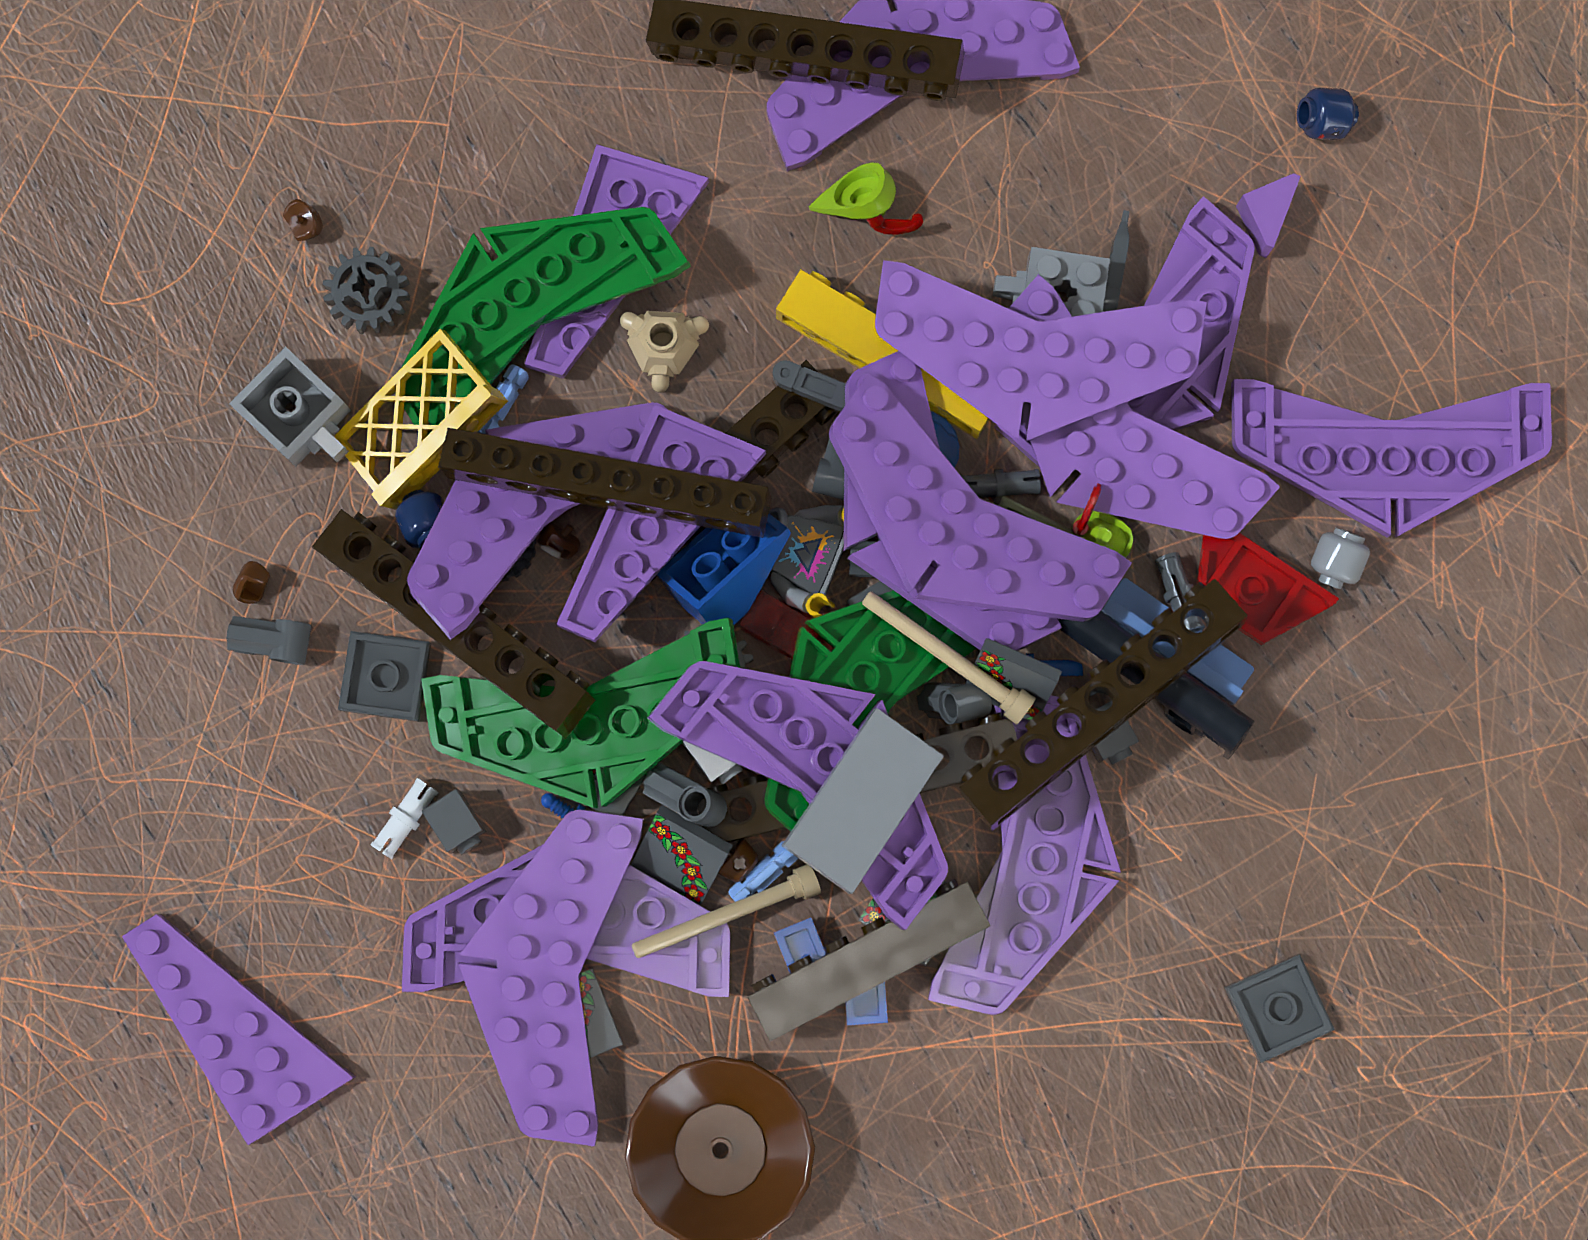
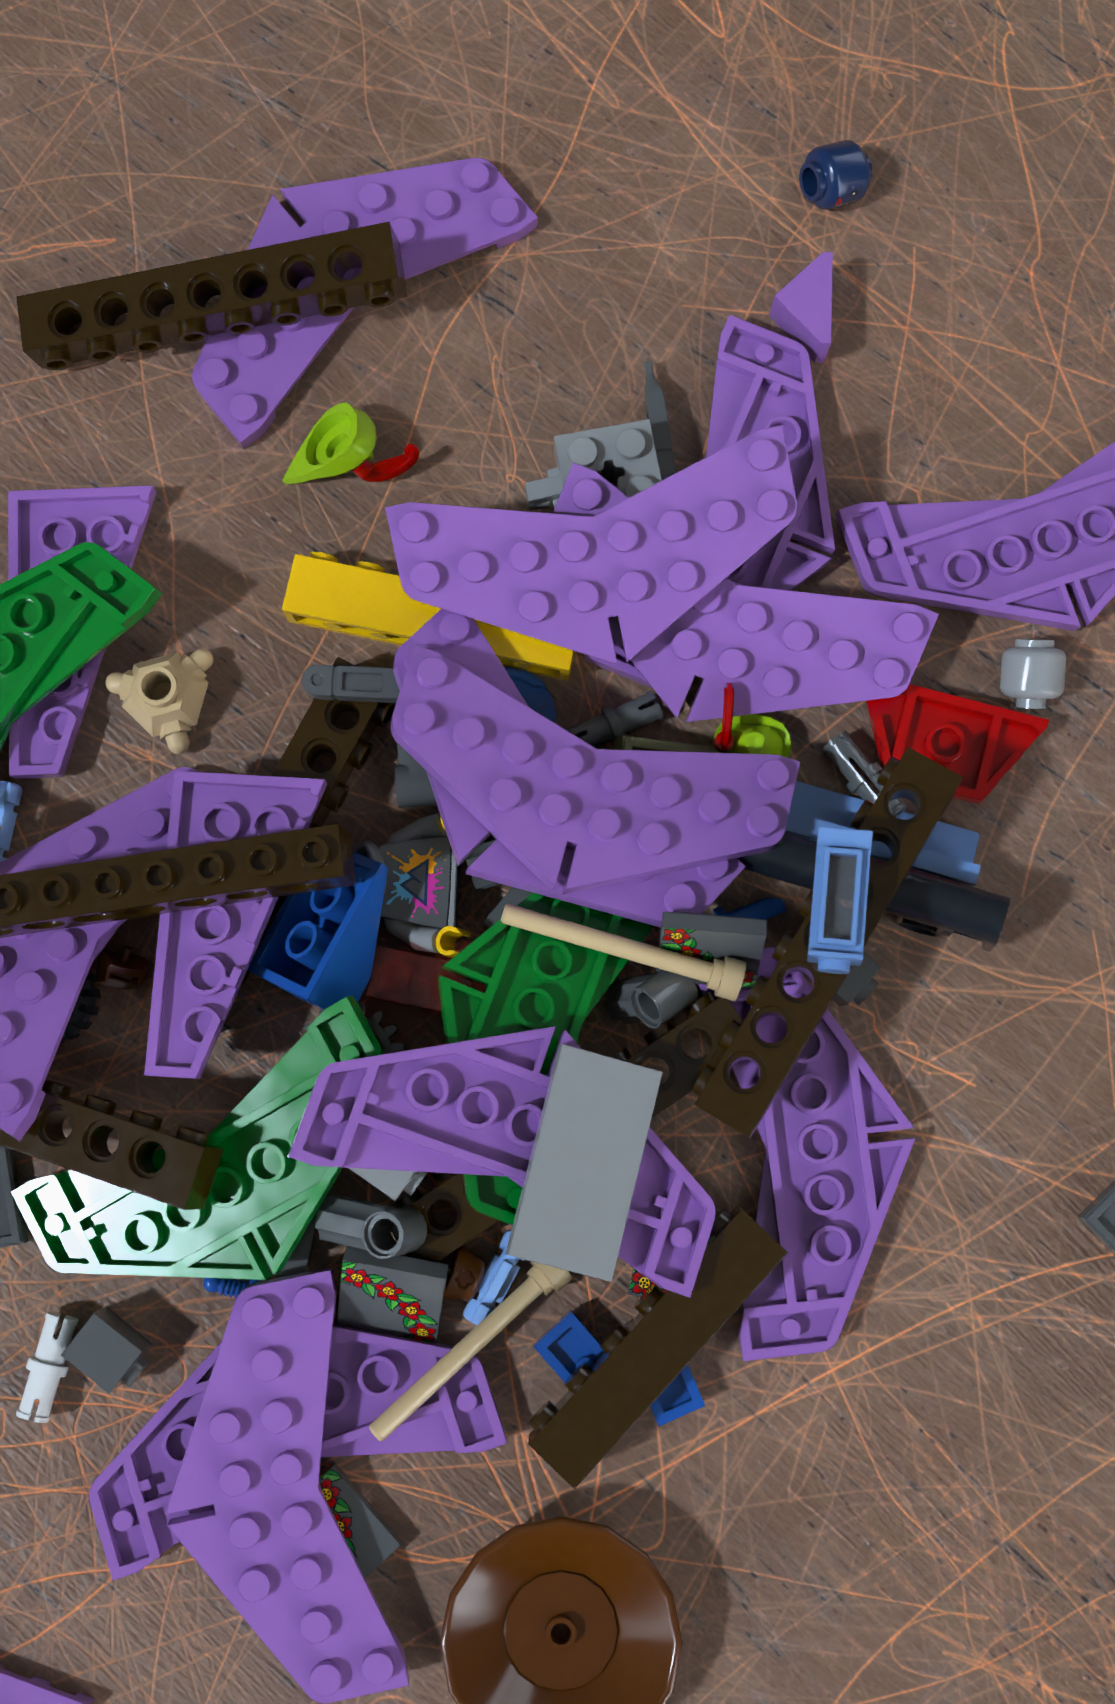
camera: 20 degrees left, 0 degrees up
none -> medium blue window [807,827,873,974]

